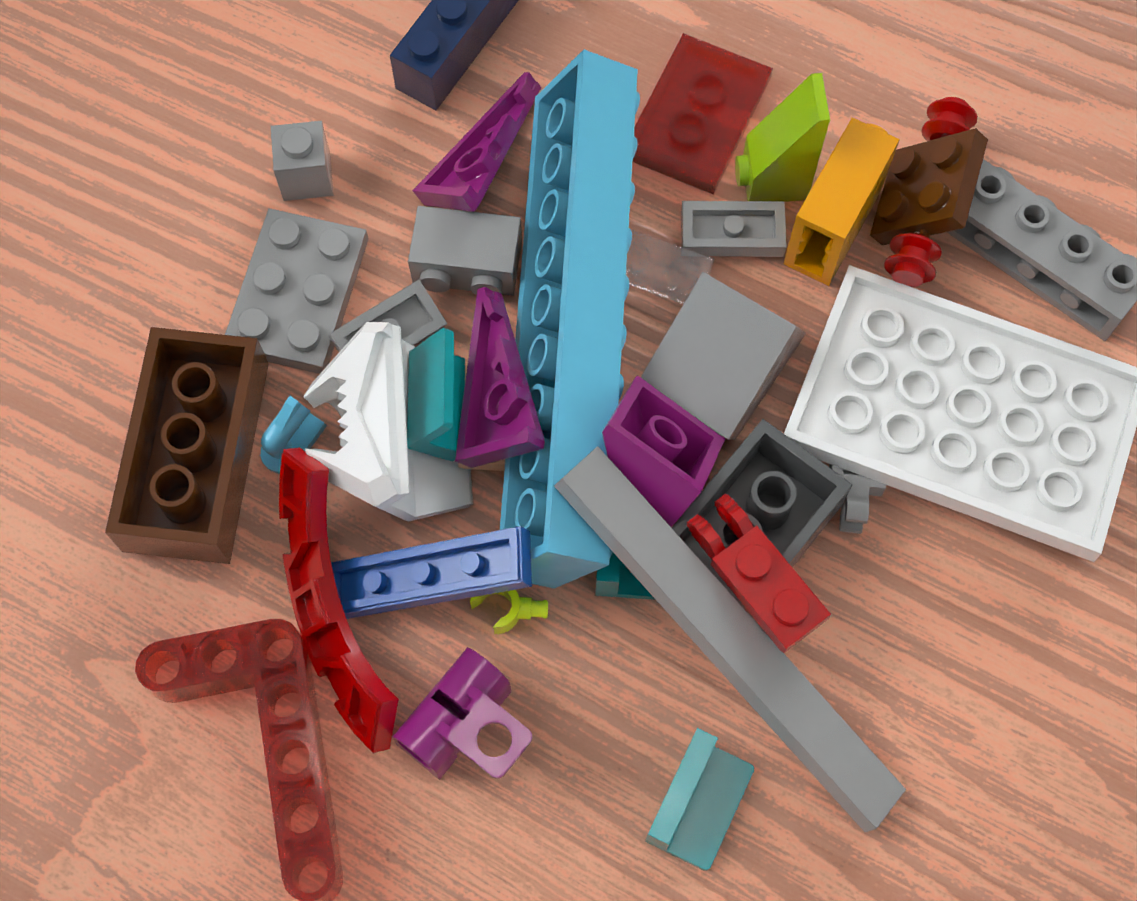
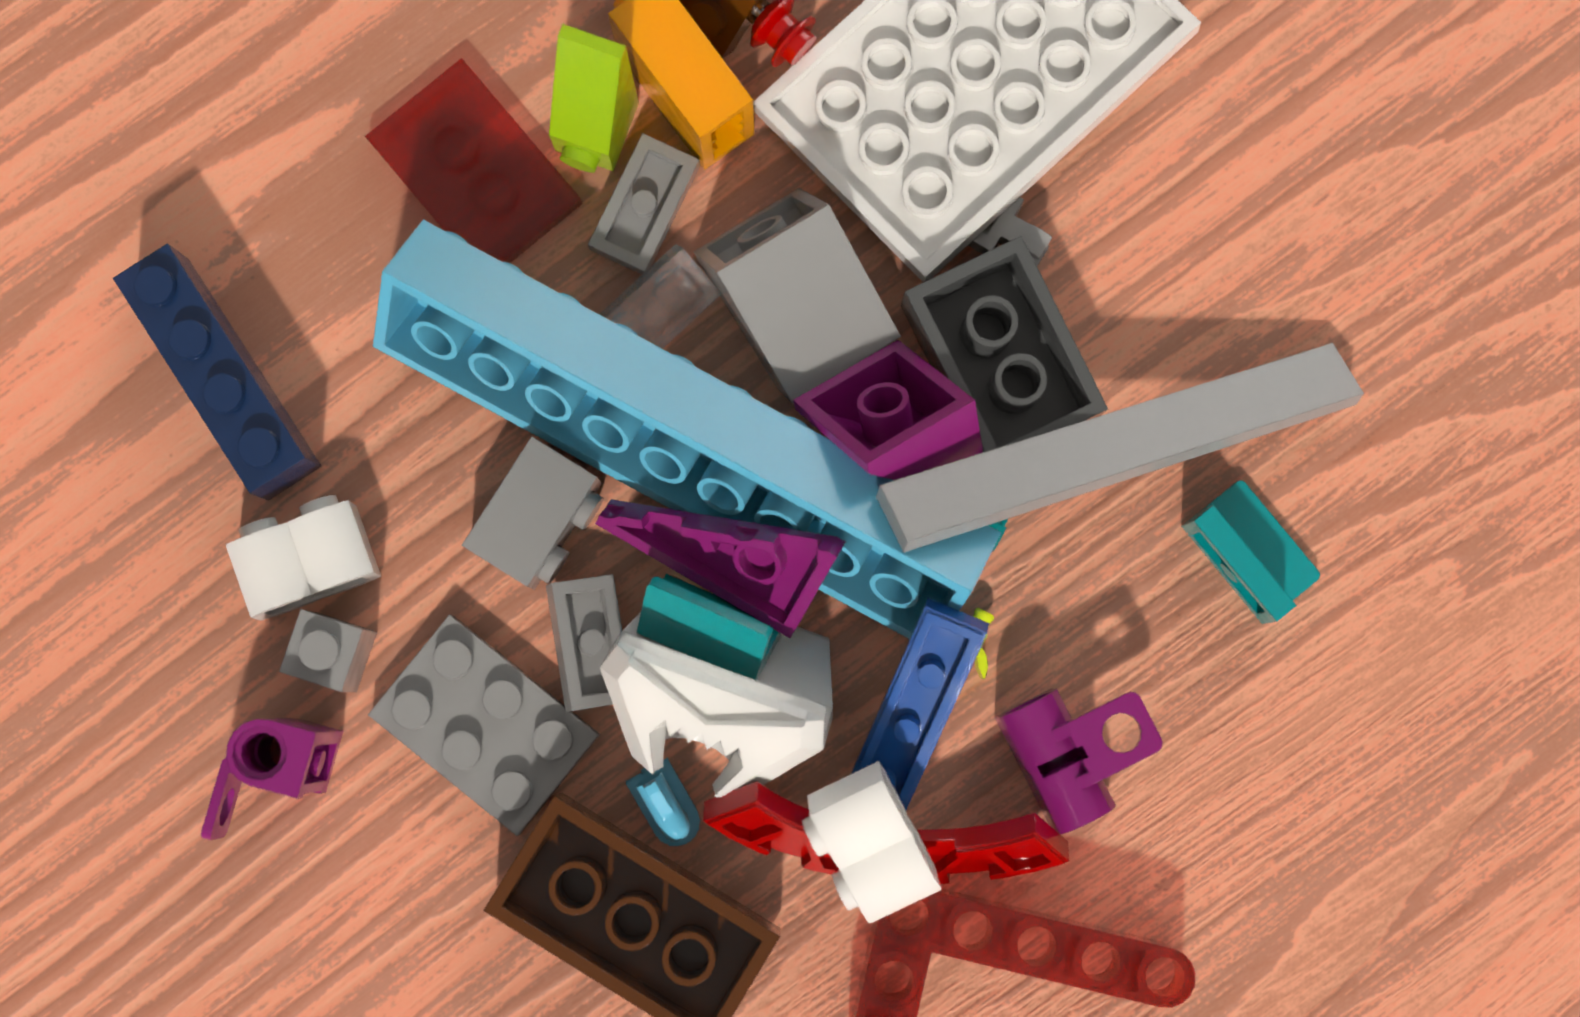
camera: 70 degrees left, 15 degrees up
magenta wing [412,72,542,212] -> none
red hinge [686,494,831,653] -> none
none -> magenta piece [201,718,343,840]
none -> white brick [226,495,381,621]
none -> white brick [802,761,942,924]

